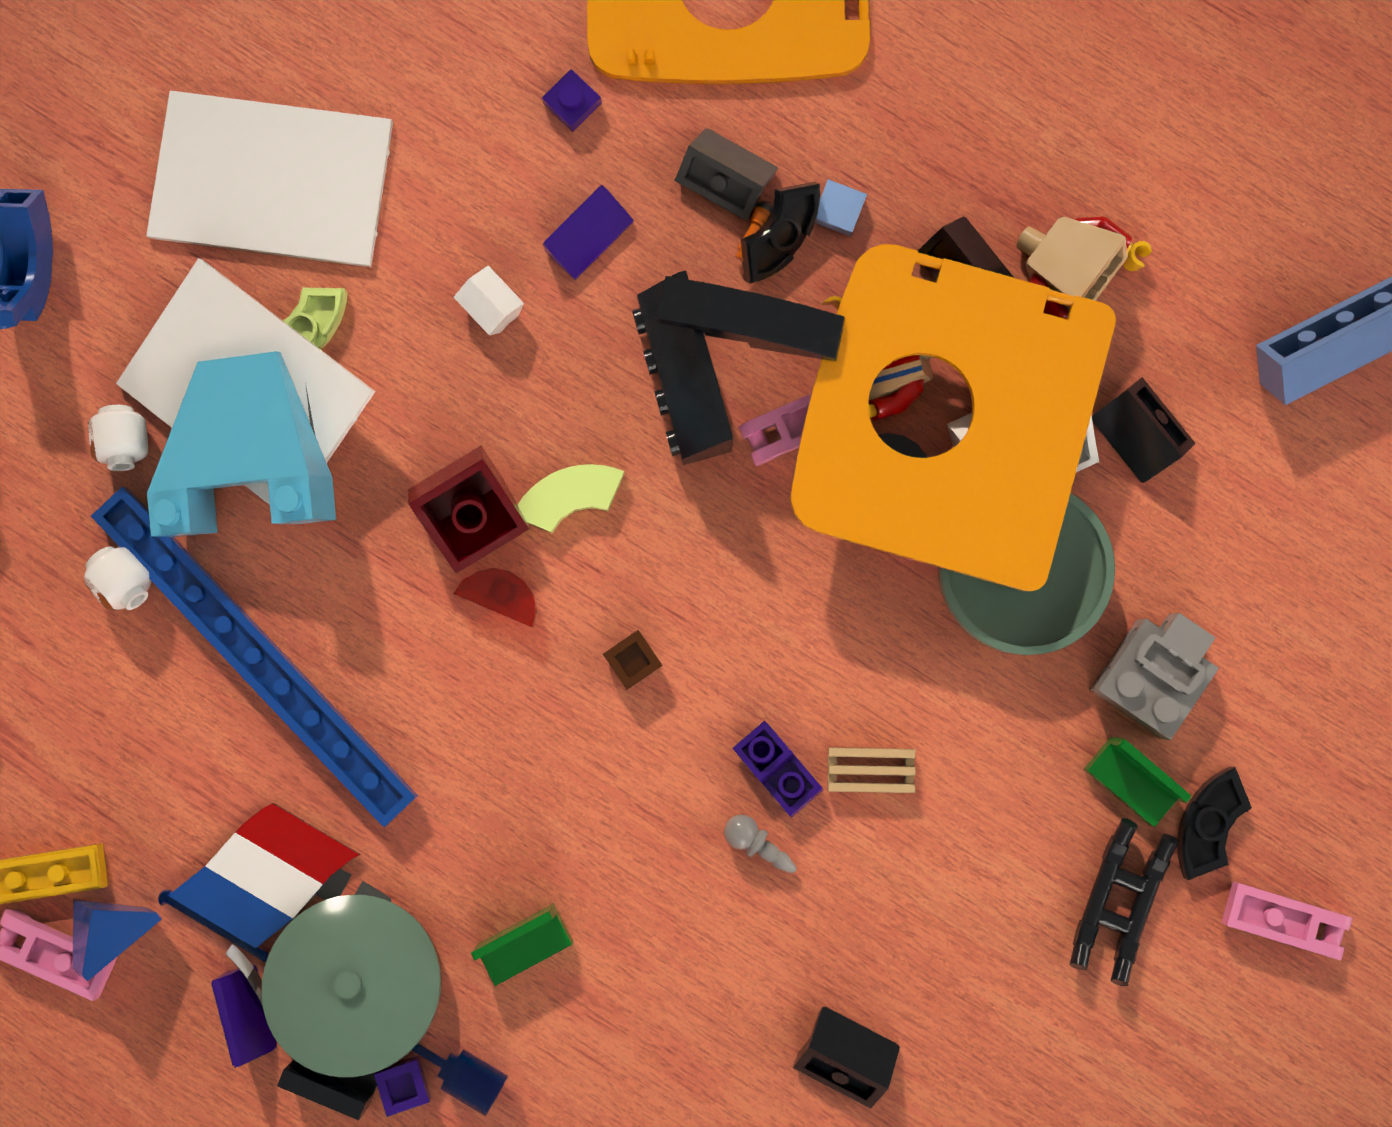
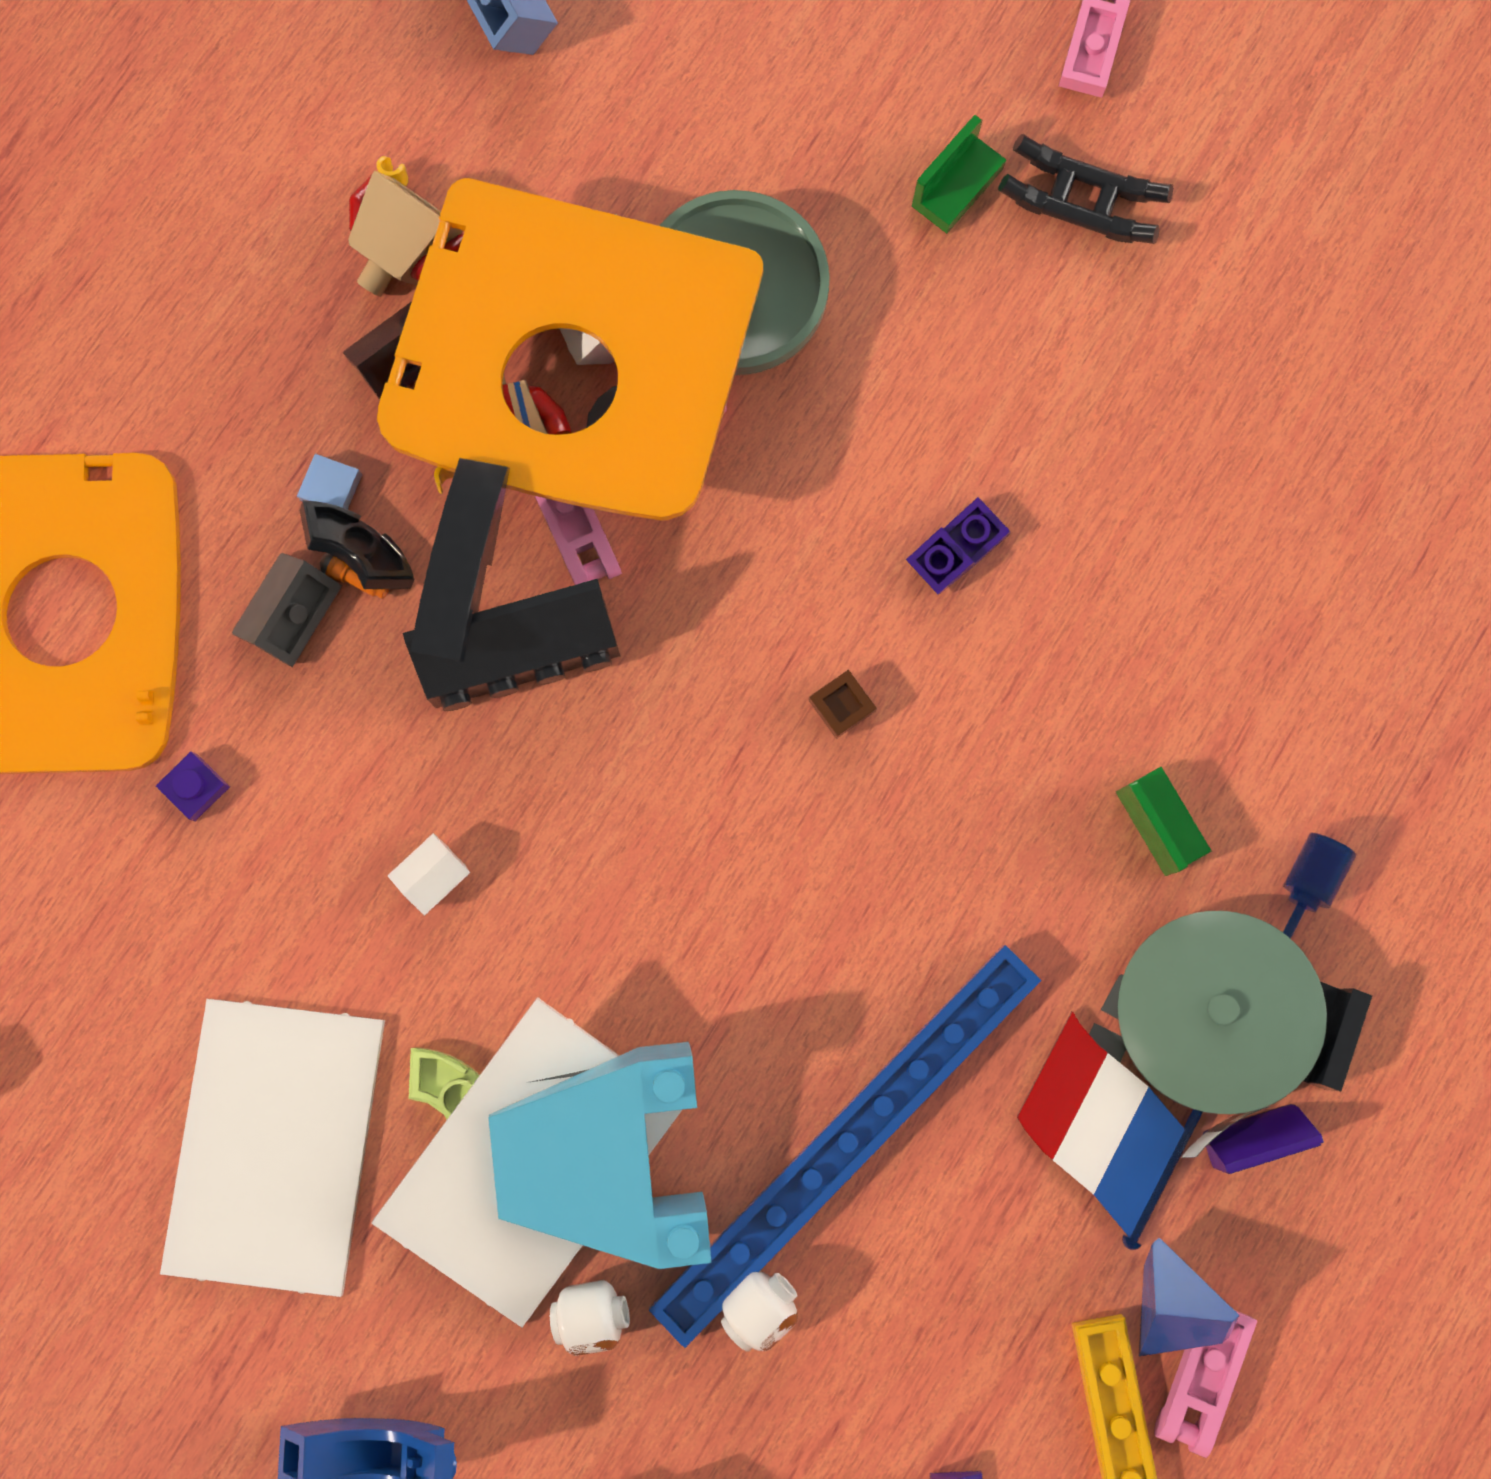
camera: 95 degrees left, 5 degrees down
dark purple plate [374,1056,431,1117] -> none
dark red slope [408,445,529,573] -> none
clear red plate [453,568,537,628] -> none
yellowish green tile [518,464,625,533] -> none
dark purple slope [543,185,634,280] -> none
light grey bar [724,814,797,873] -> none
black panel [793,1007,900,1109] -> none
tan tile [827,747,915,793] -> none
light grey piece [1090,613,1219,740] -> none
black panel [1092,377,1196,483] -> none
black tile [1177,766,1252,880] -> none

